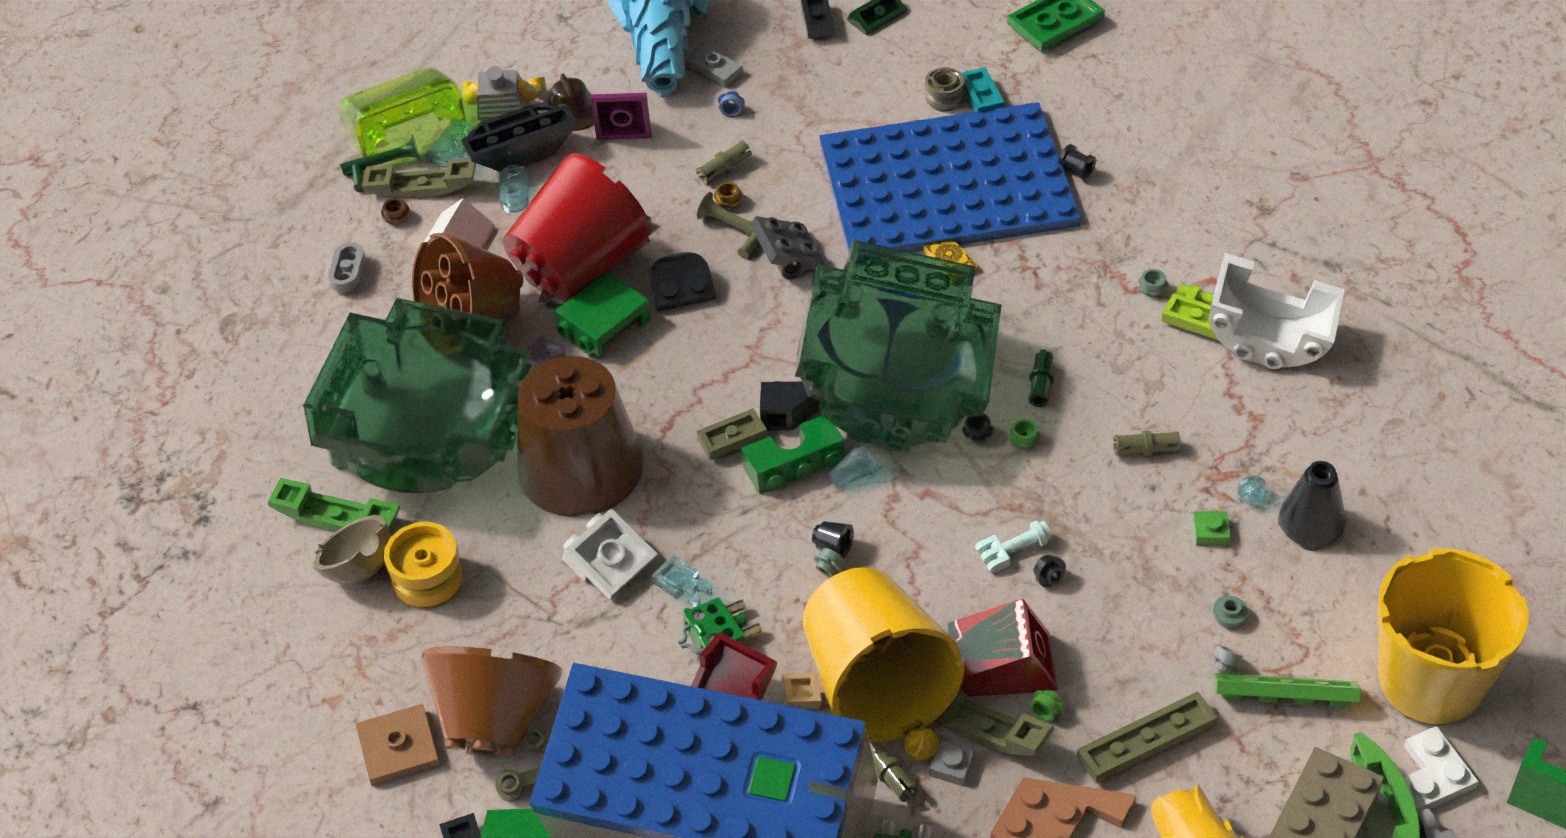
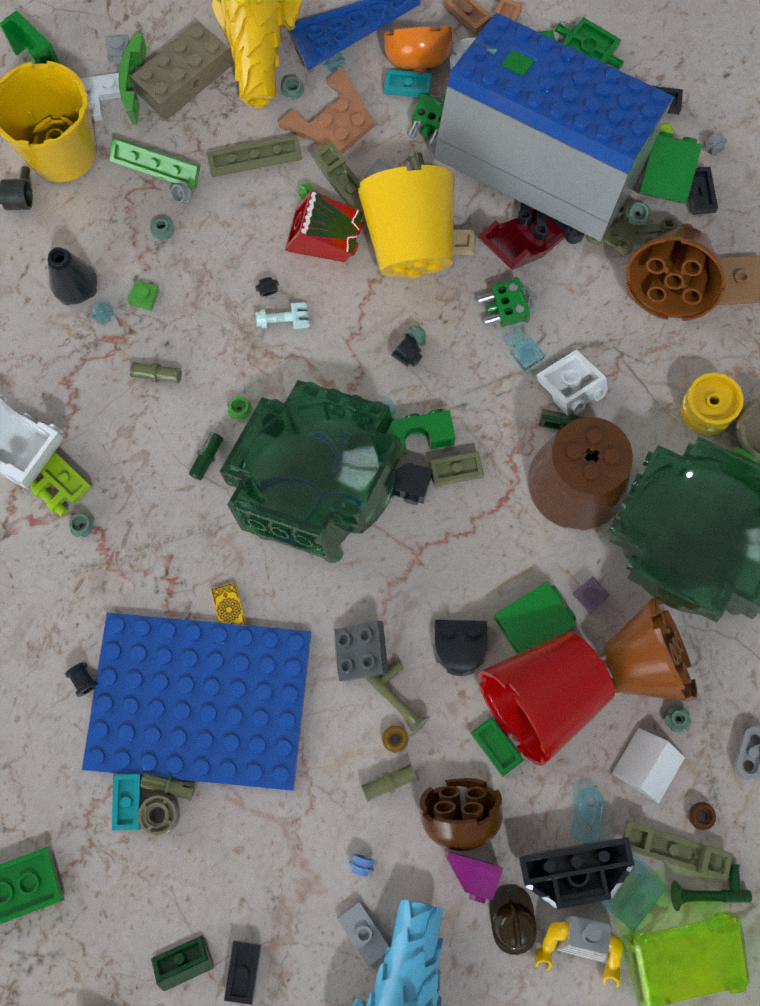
camera: 165 degrees left, 25 degrees up
none -> olive axle [140,773,196,801]
none -> reddish brown cylinder [420,778,503,851]
none -> dark green slope [539,409,584,430]

